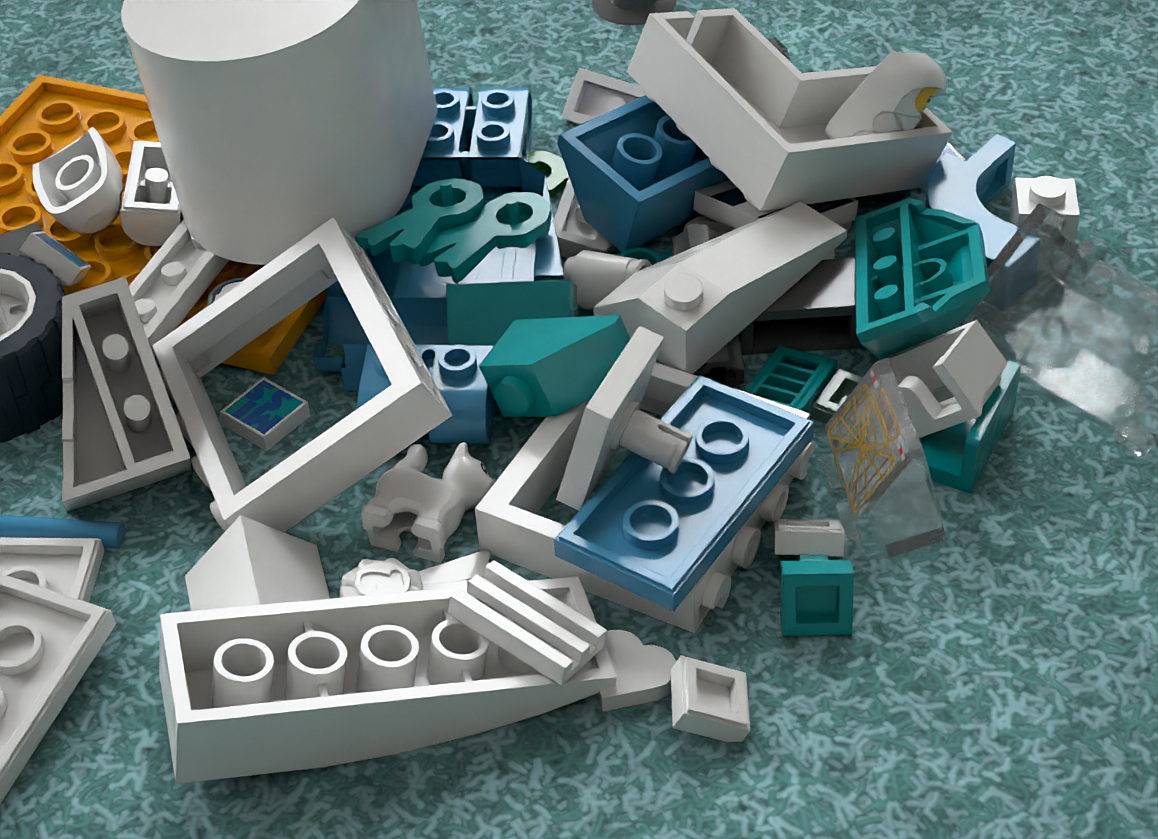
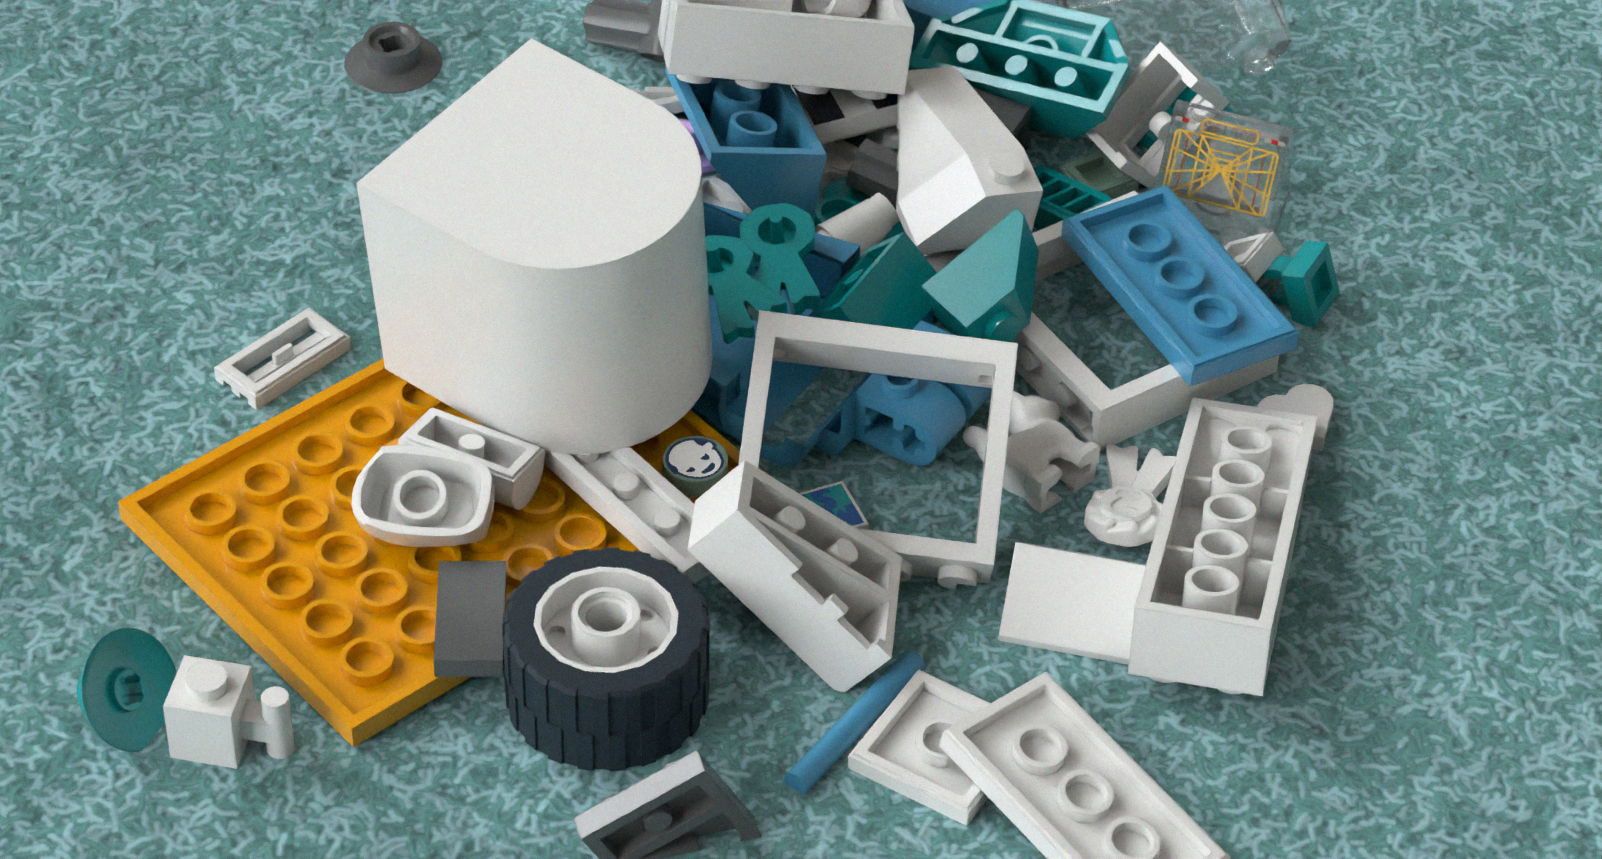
camera: 65 degrees left, 0 degrees up
white tile [19,231,92,286] -> none
white tile [448,560,607,686] -> none
white tile [556,326,693,511] -> none
white tile [670,655,750,742] -> none

